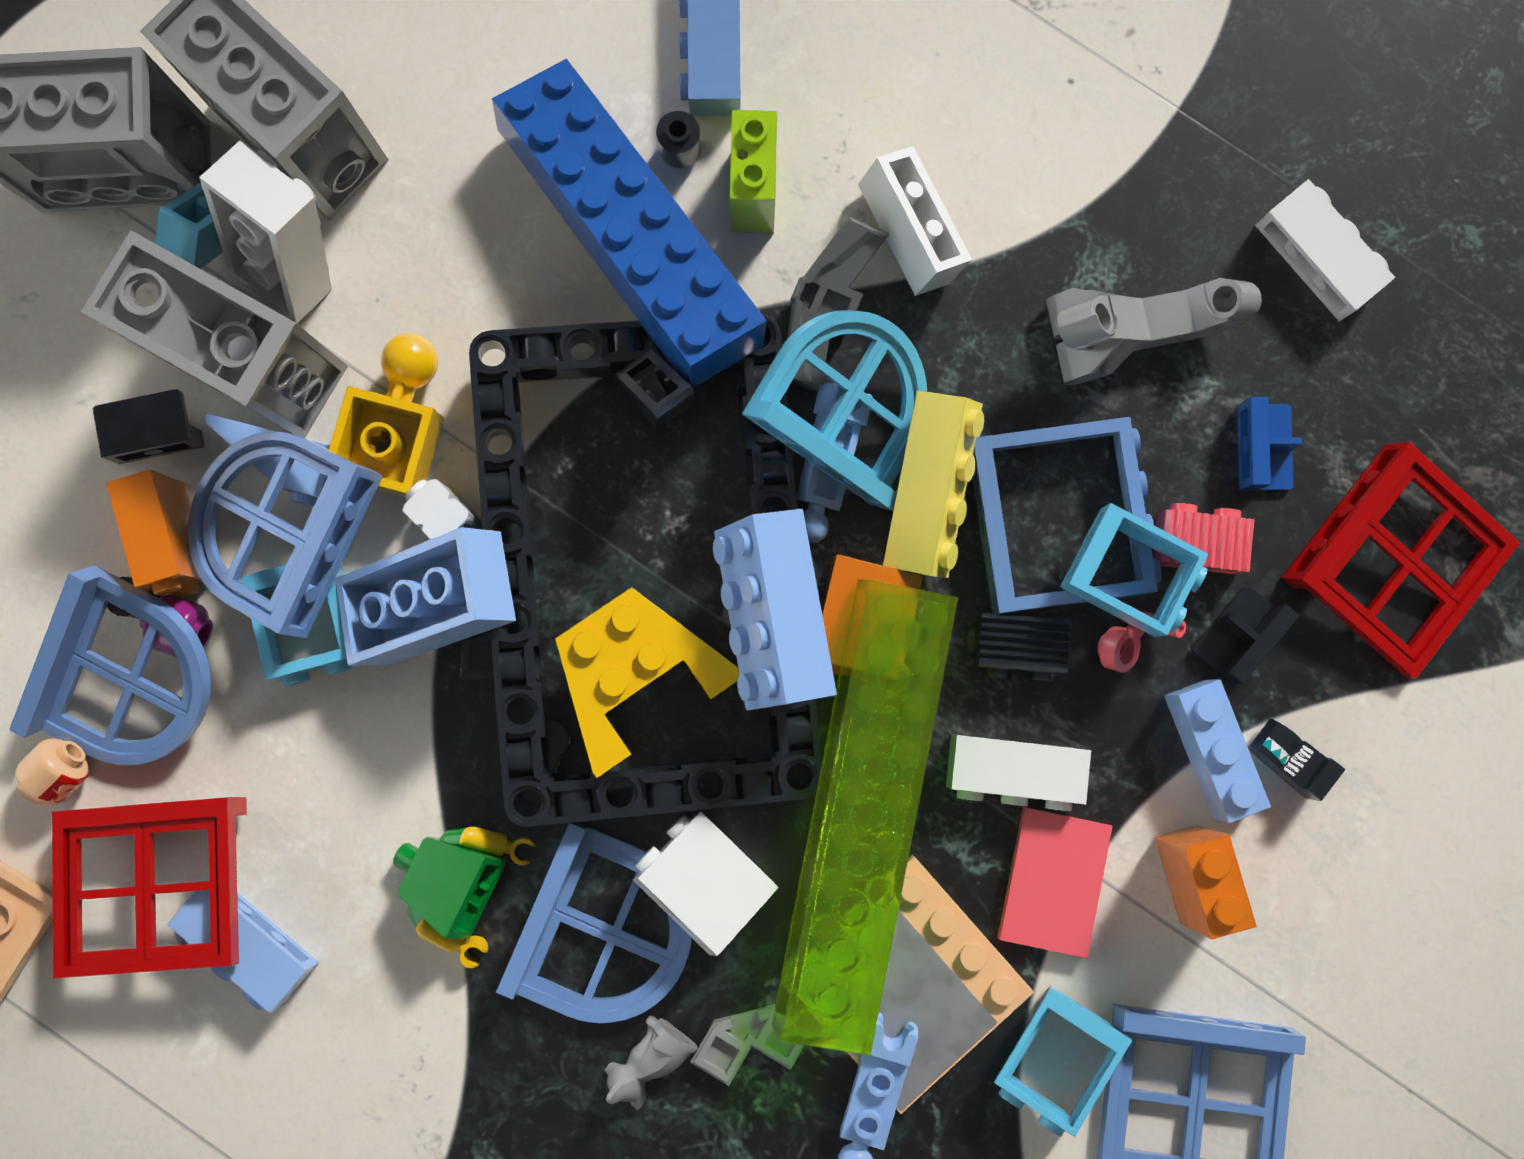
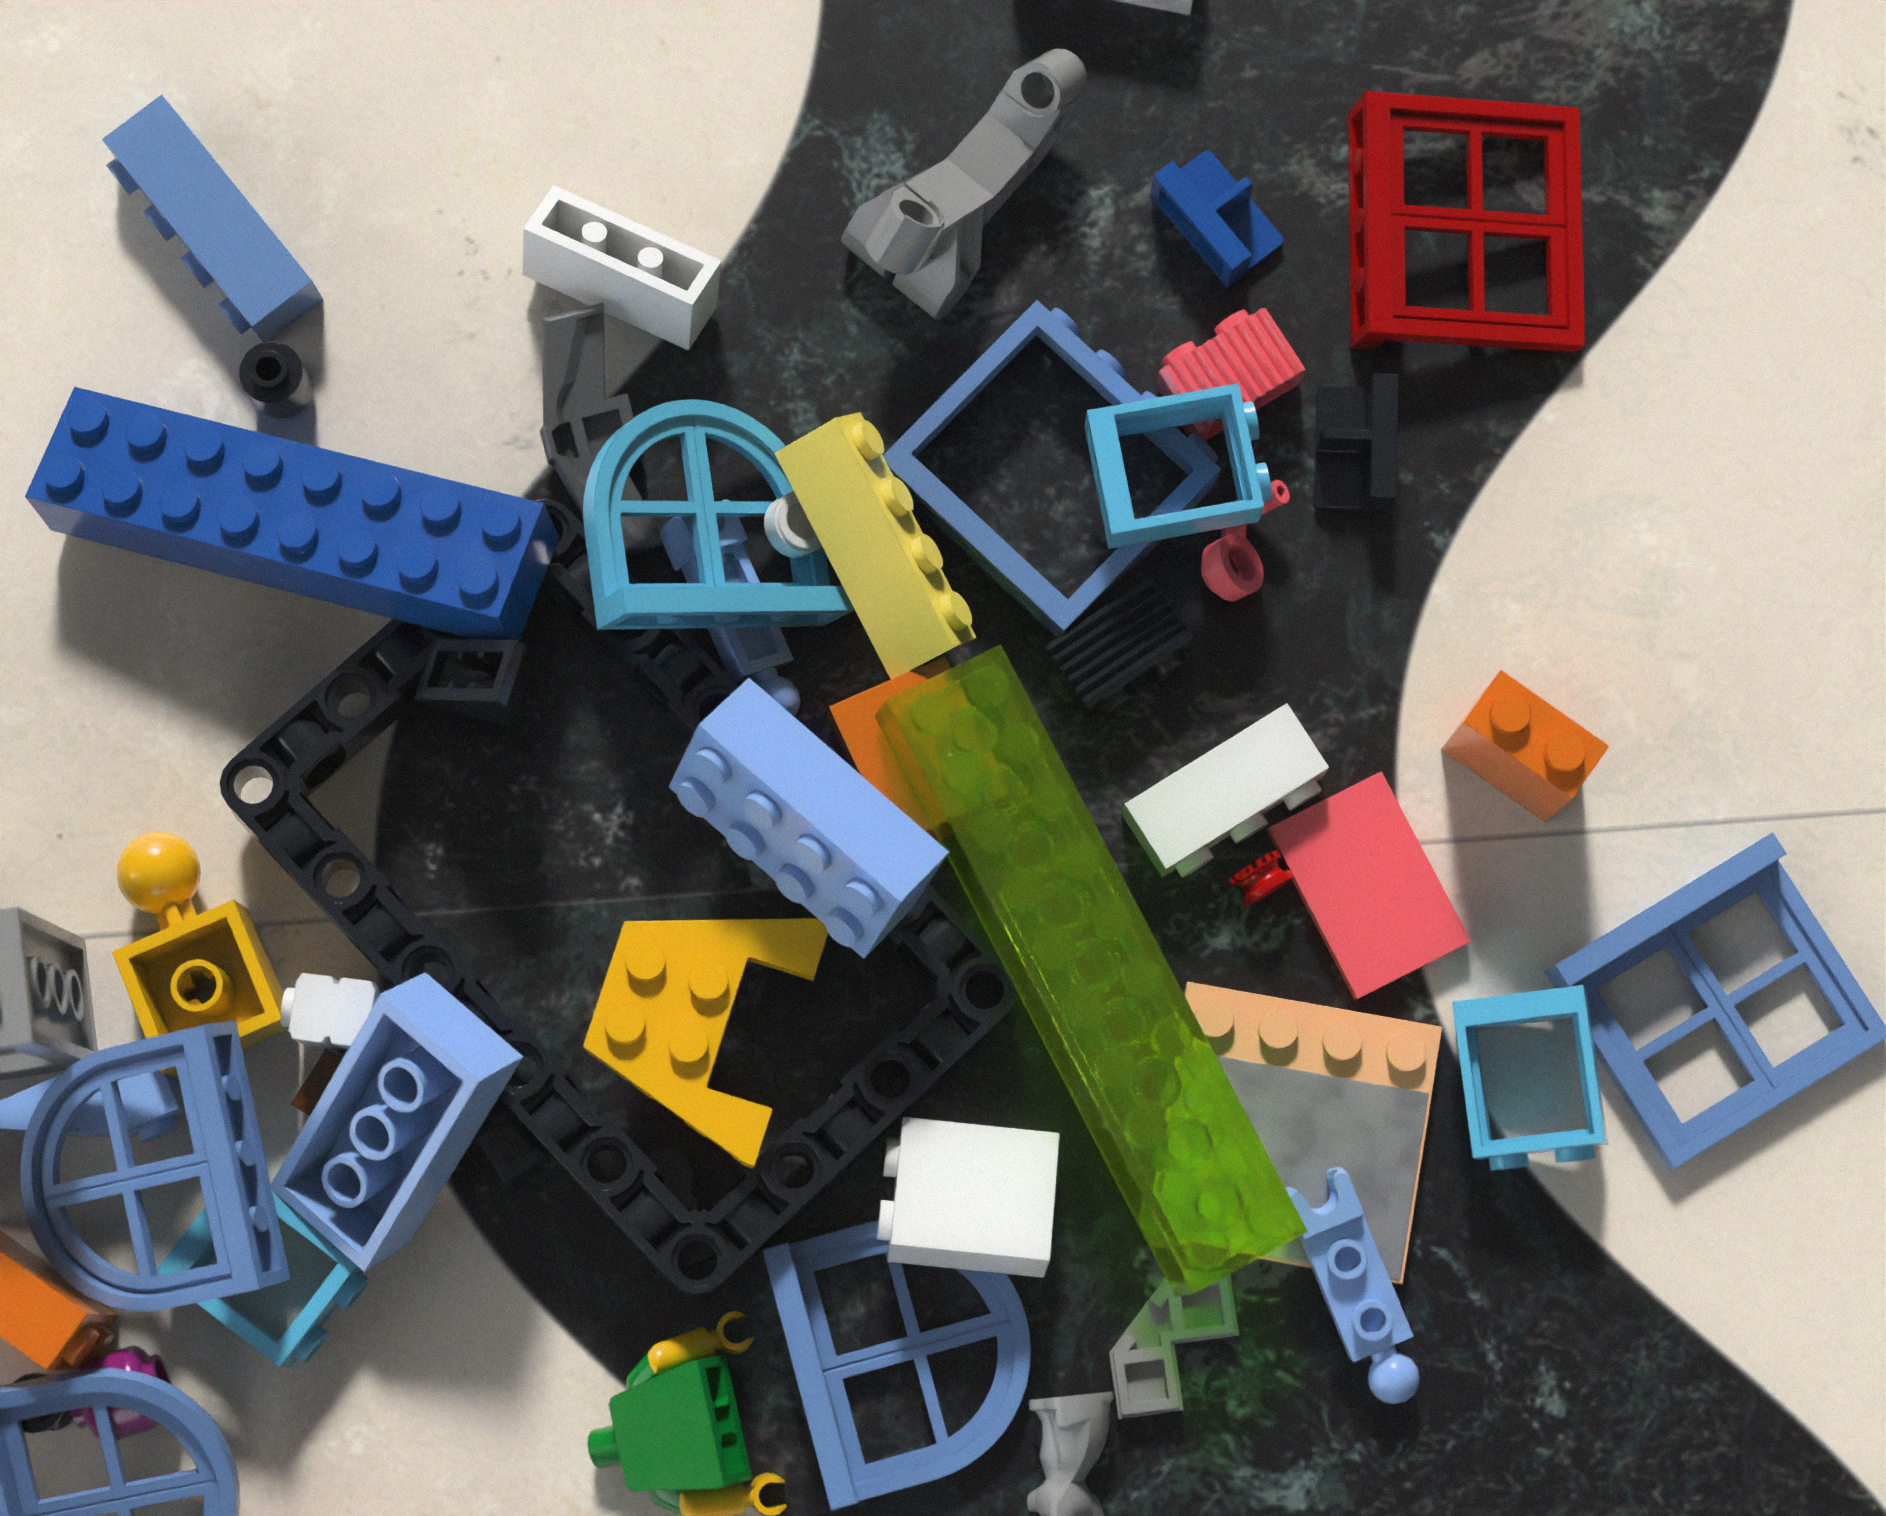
camera: 35 degrees left, 5 degrees down
lime window [730,110,777,233] -> none
light blue brick [1164,679,1271,823] -> none
black leg [1248,719,1346,801] -> none
none -> reddish brown tile [291,1048,343,1116]
none -> white tile [764,491,822,558]
none -> red bush [1229,850,1294,907]

